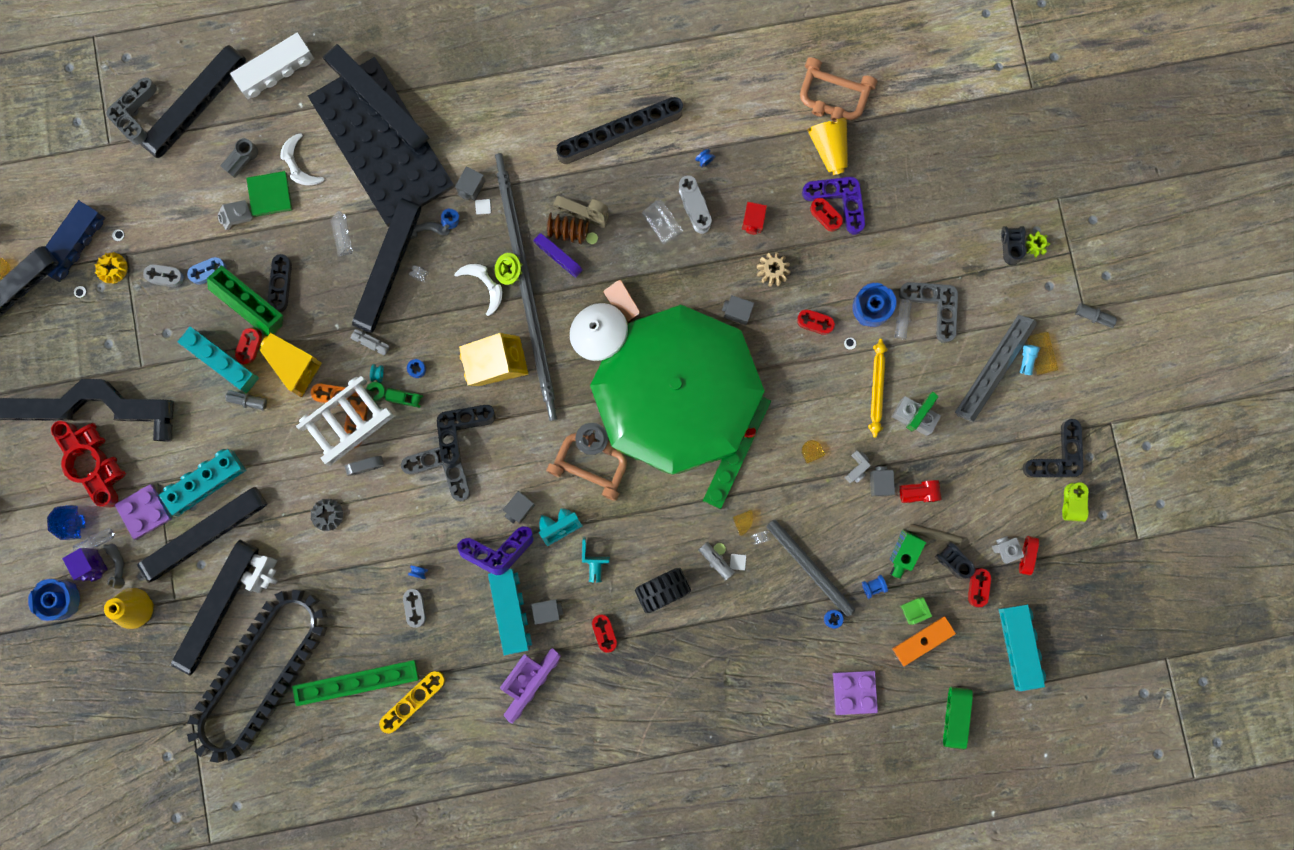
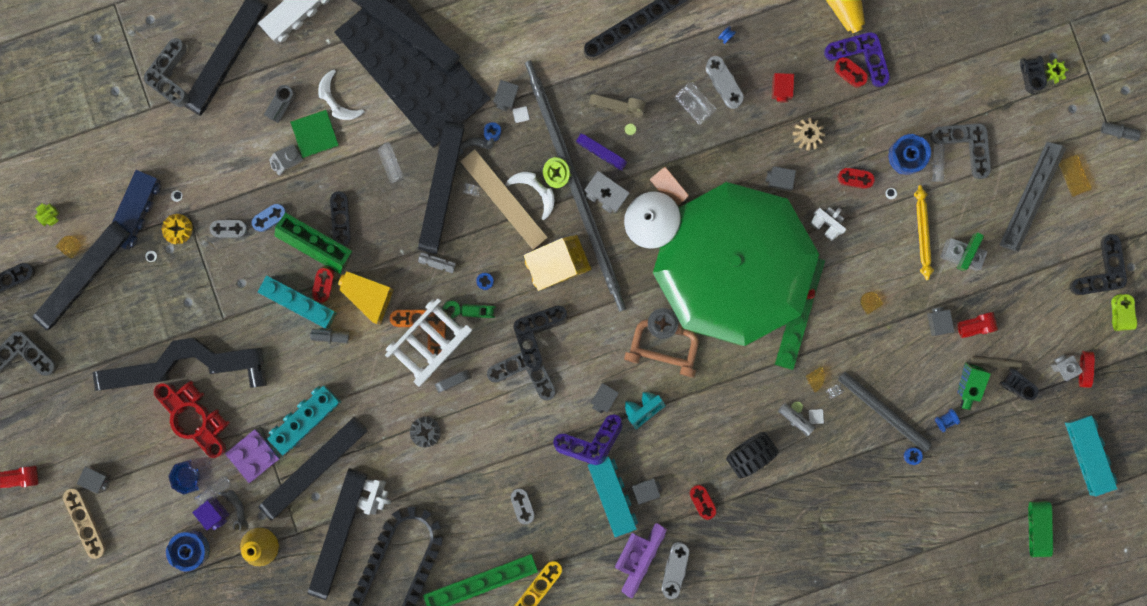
camera: 10 degrees left, 5 degrees up
teal bush [370,364,384,383] -> none
blue bush [408,565,428,580] -> none
reddish brown piece [547,212,590,245] -> none
teal bracket [582,537,610,583] -> none
medium lavender plate [833,671,878,715] -> none
light grey bracket [844,451,871,483] -> none
orange tile [892,616,956,666] -> none
bright green panel [900,597,932,625] -> none
red beam [968,569,991,607] -> none
medium azure pin [1020,345,1040,375] -> none
none -> tan tile [460,150,548,250]
none -> light grey brick [585,171,629,214]
none -> light grey piece [662,542,689,599]
none -> white hips [810,207,846,241]

